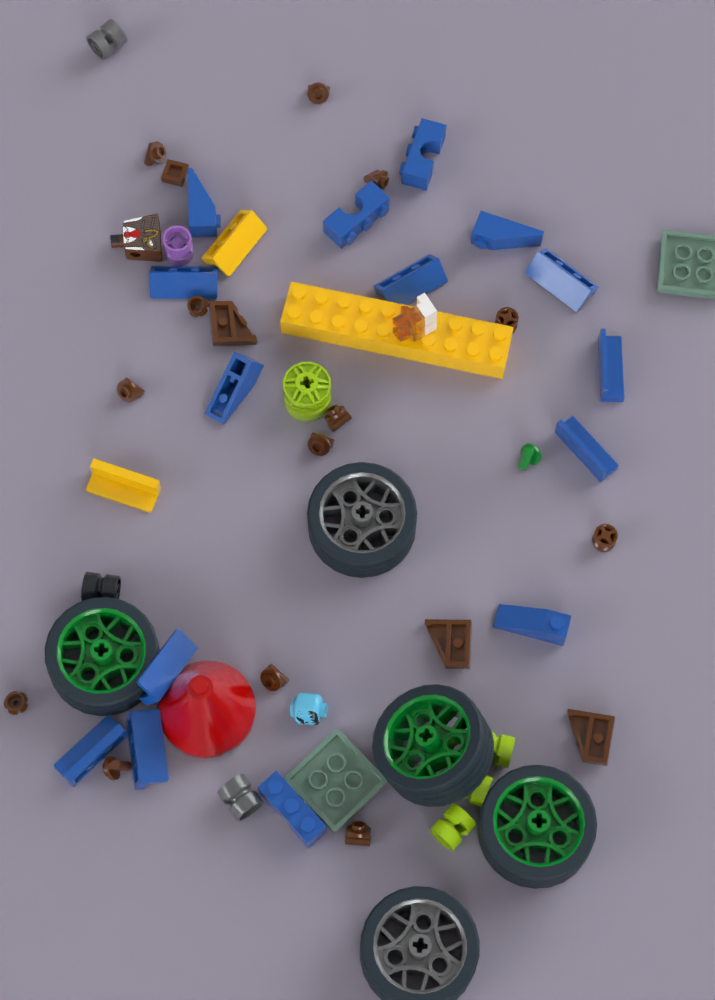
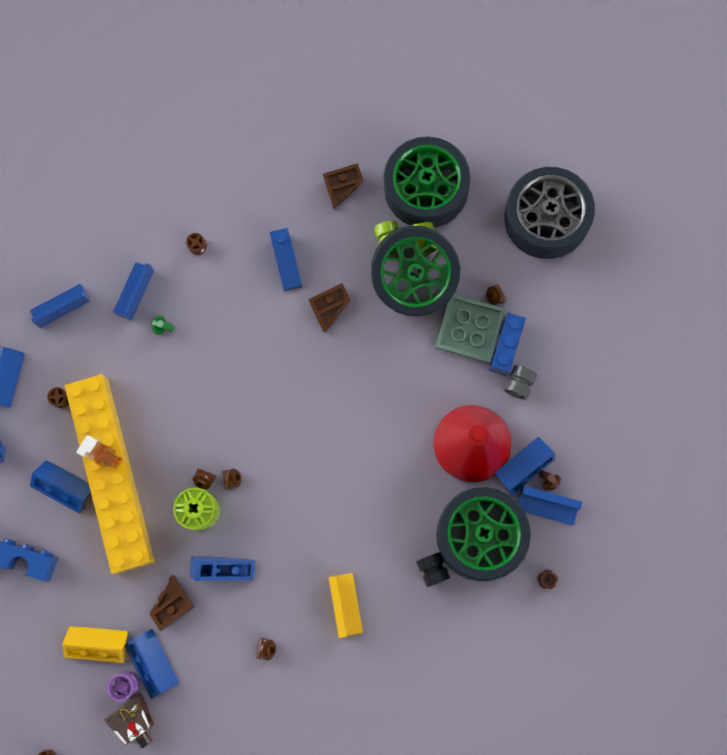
camera: 115 degrees left, 10 degrees up
blue panel [136,629,198,705] -> none
reddish brown plate [161,159,189,187] -> none
reddish brown plate [187,296,209,317] -> none
blue slope [188,168,221,238] -> none
reddish brown plate [260,664,289,691] -> none
medium azure head [290,693,328,726] -> none
wheel [307,462,417,578] -> none
lime wheel [429,803,476,851] -> none

